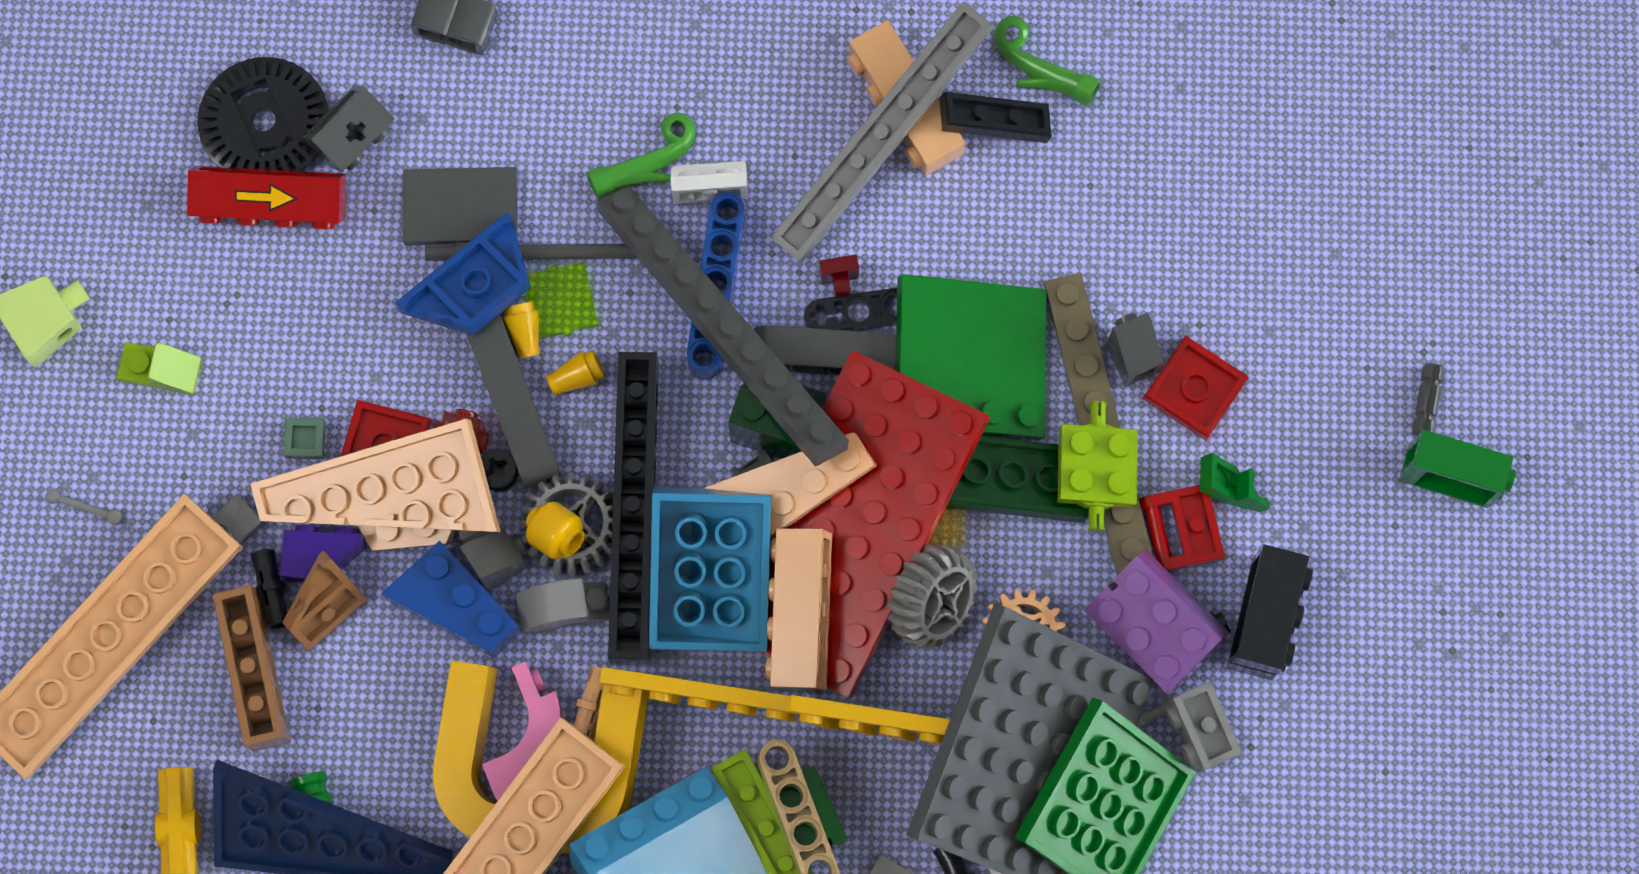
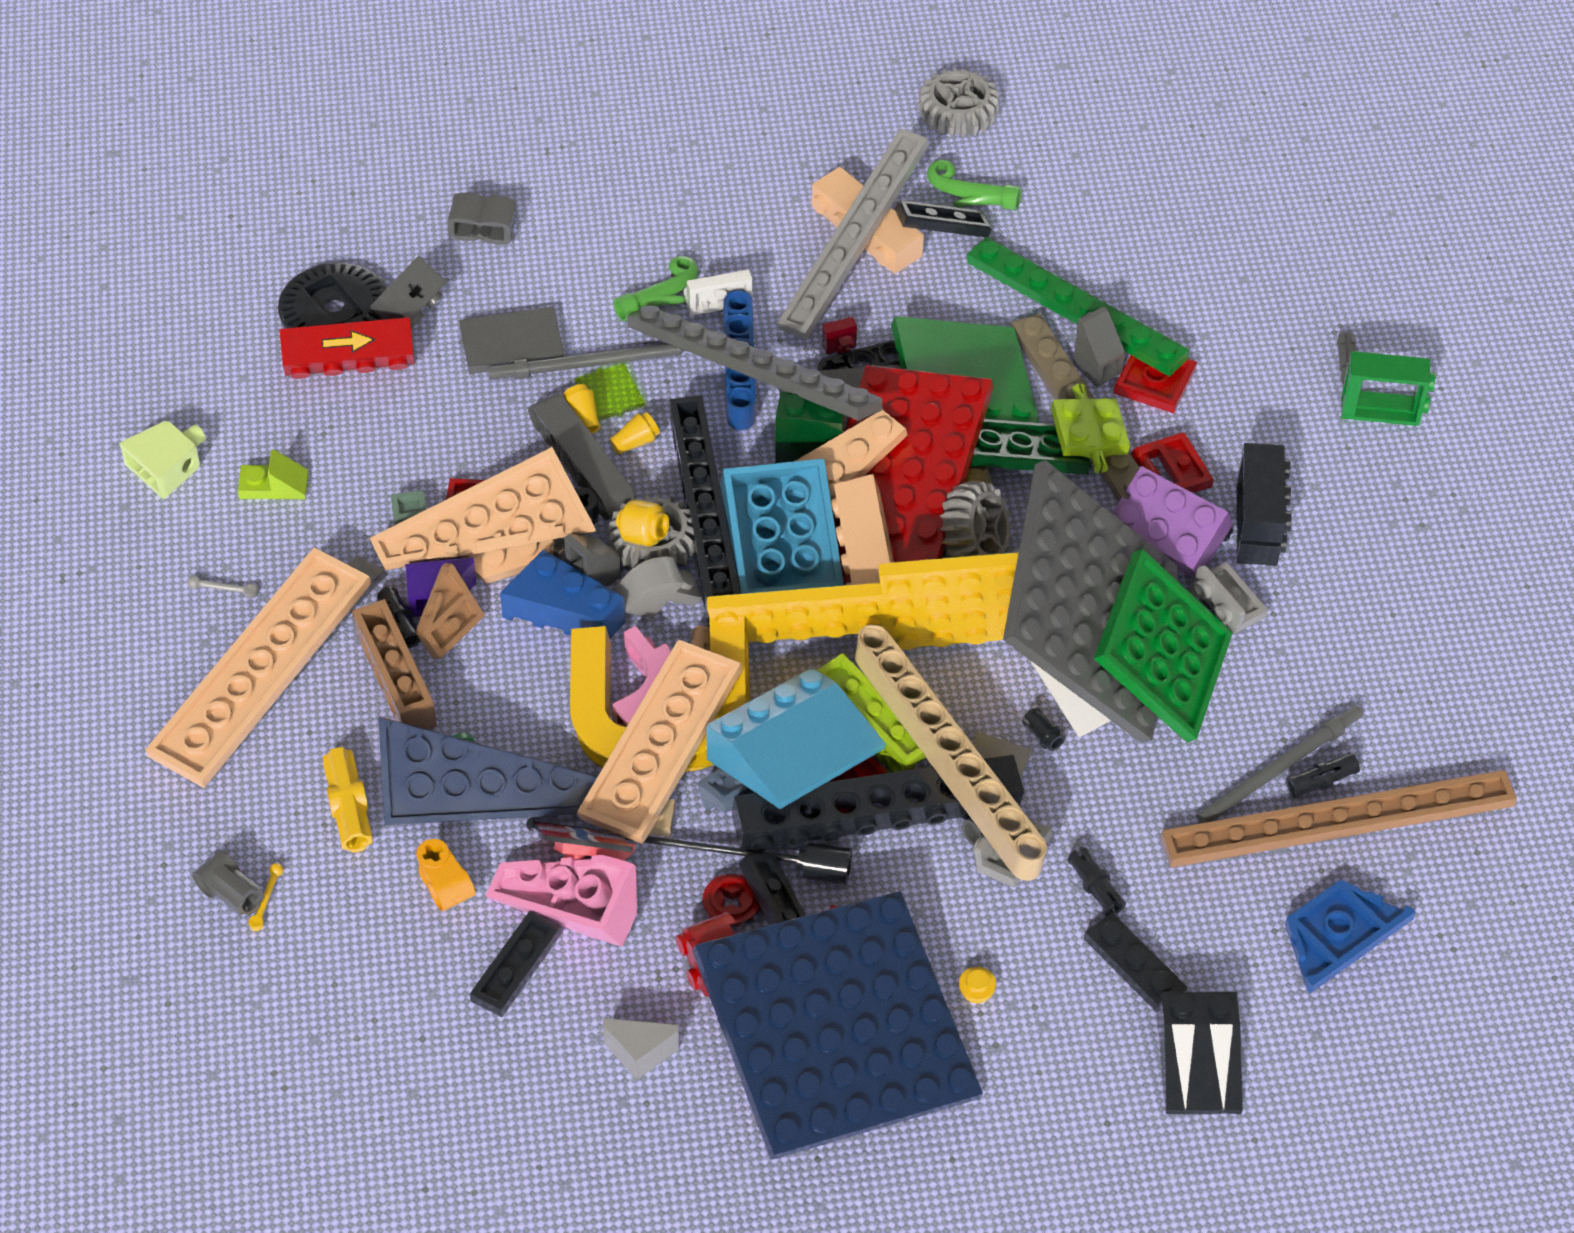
camera: 10 degrees left, 25 degrees down
blue wing [395,212,531,336] -> none
green slope [1200,453,1270,512] -> none
none -> green plate [967,237,1189,377]

